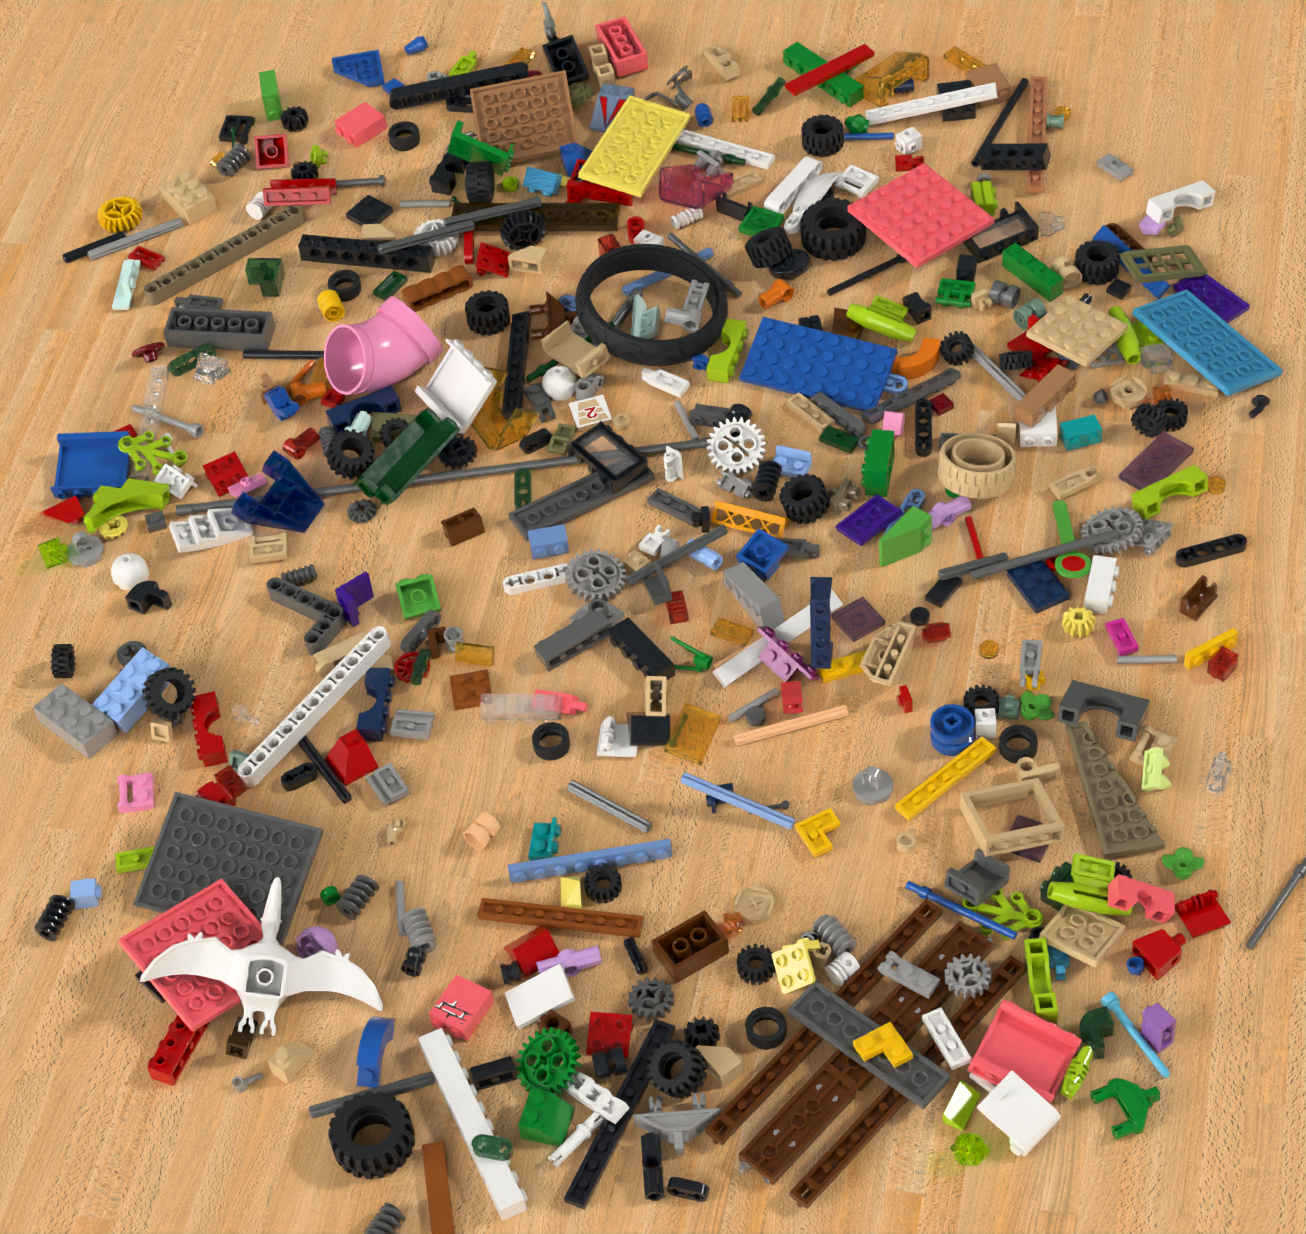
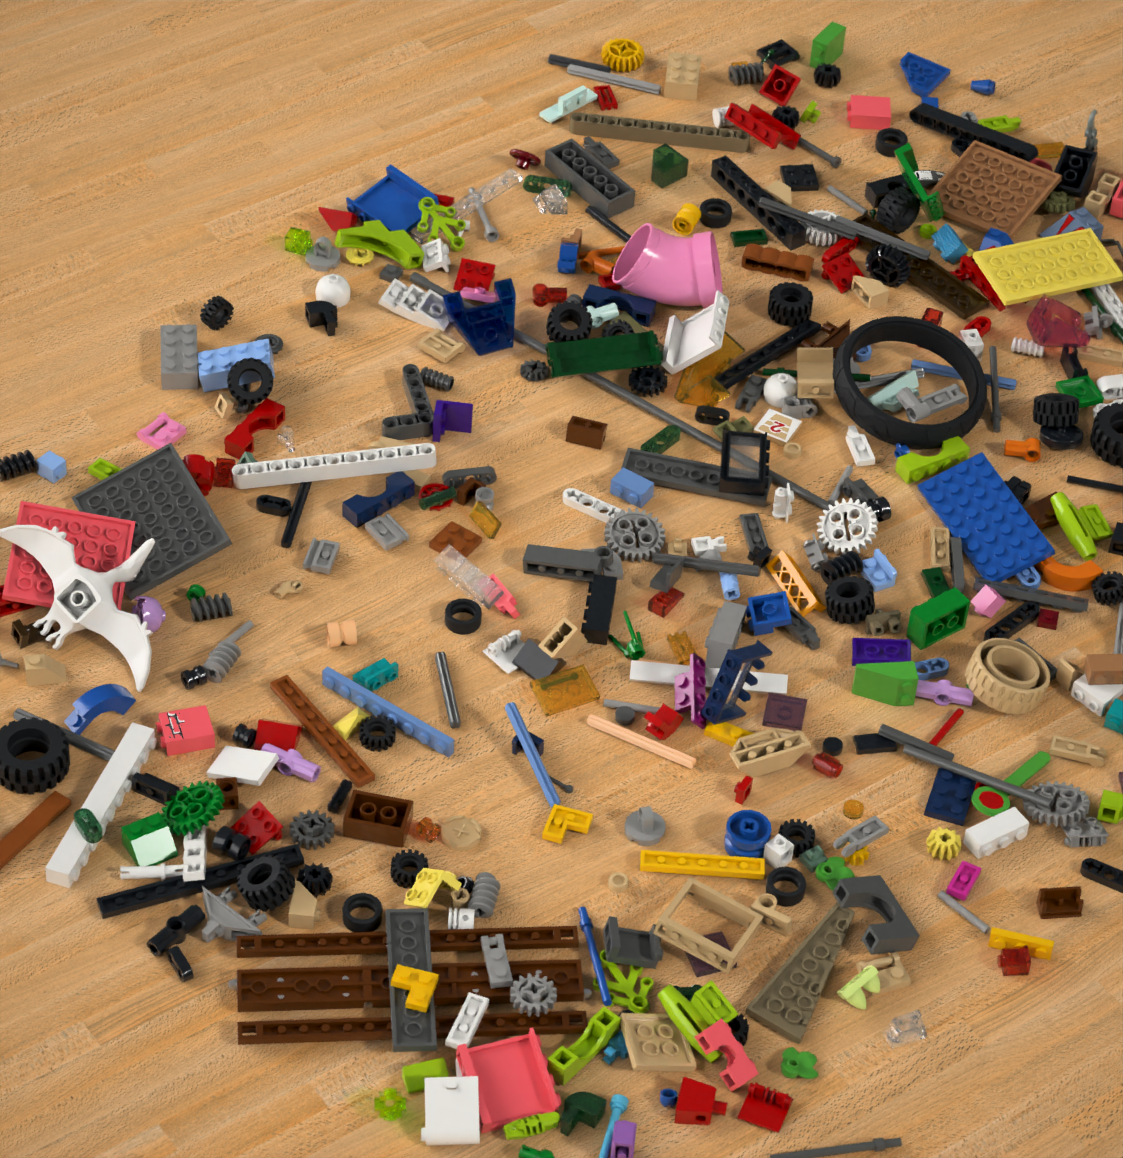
camera: 35 degrees right, 5 degrees down
red slope [325,729,379,786] -> none
bright green plate [395,574,441,620] -> none

